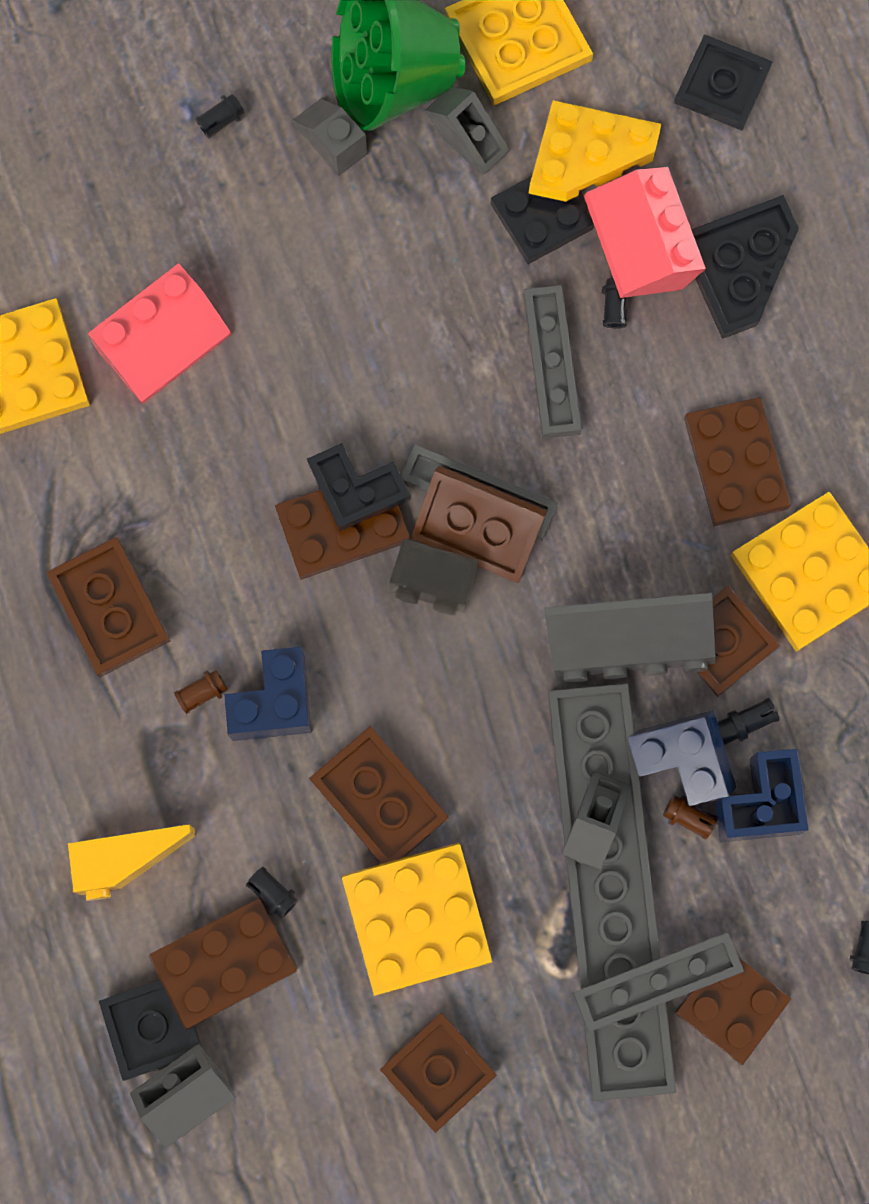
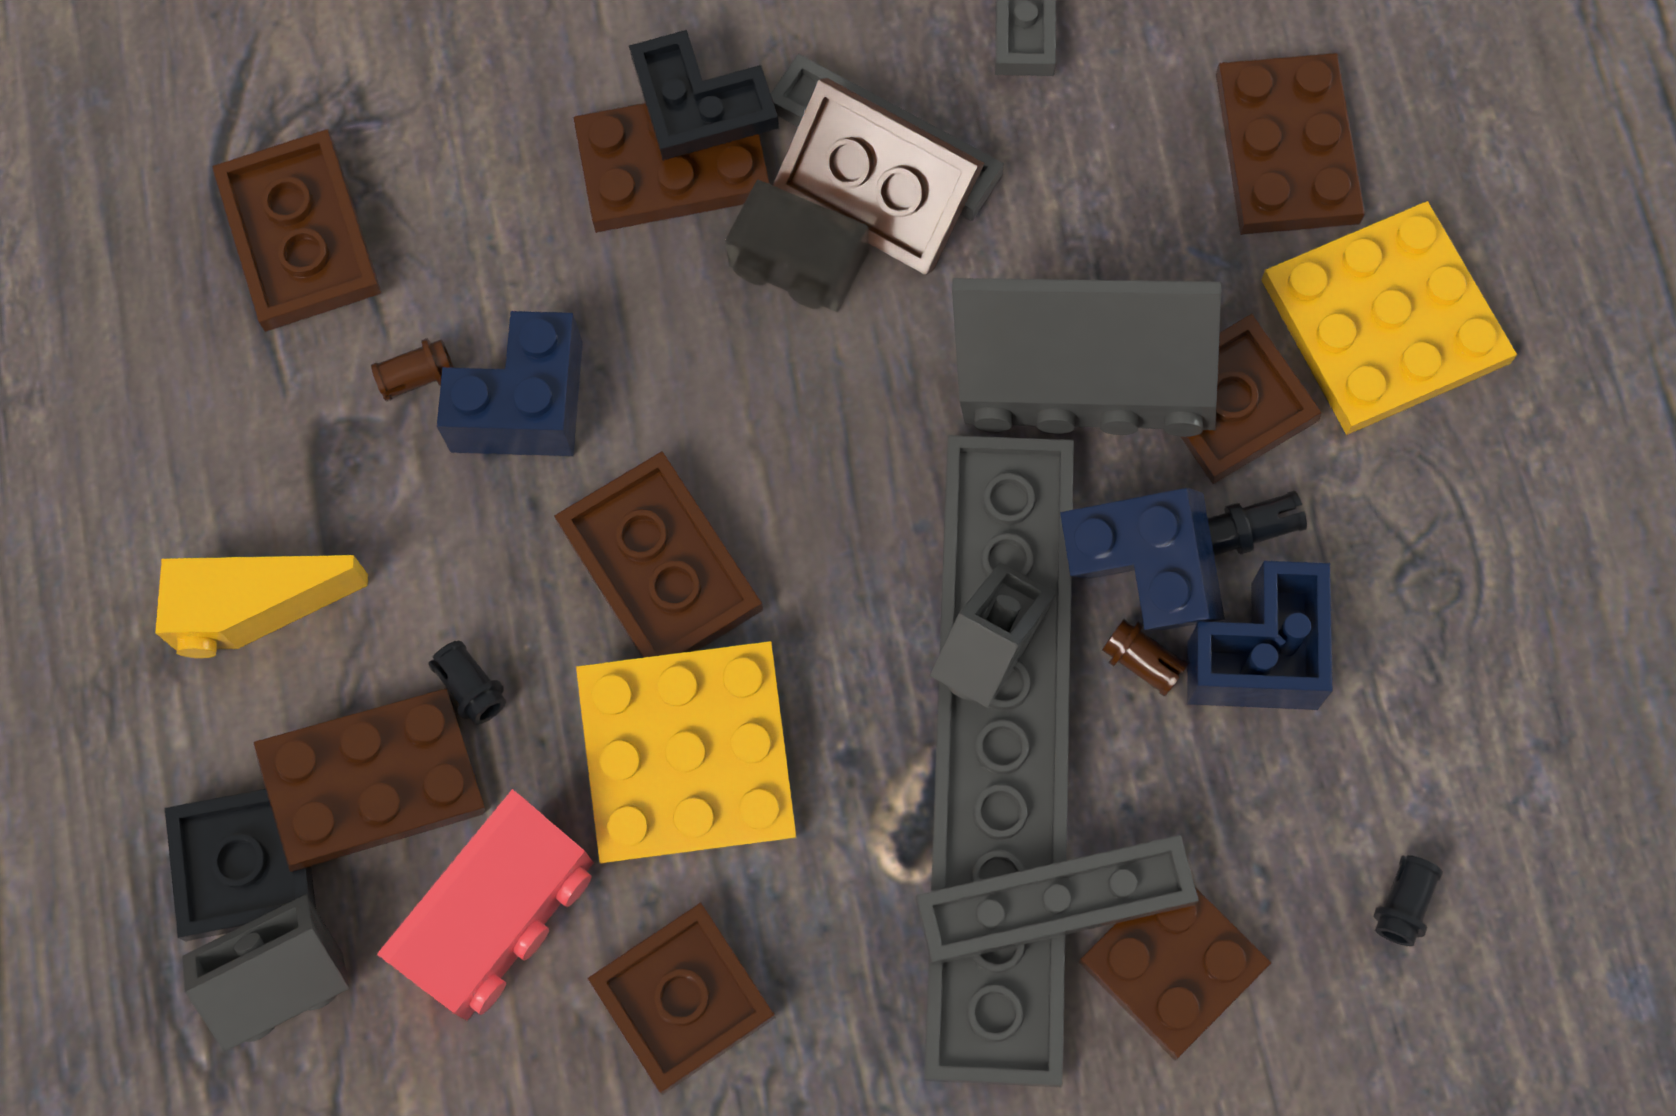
camera: 10 degrees right, 5 degrees down
none -> coral slope [377,789,594,1021]

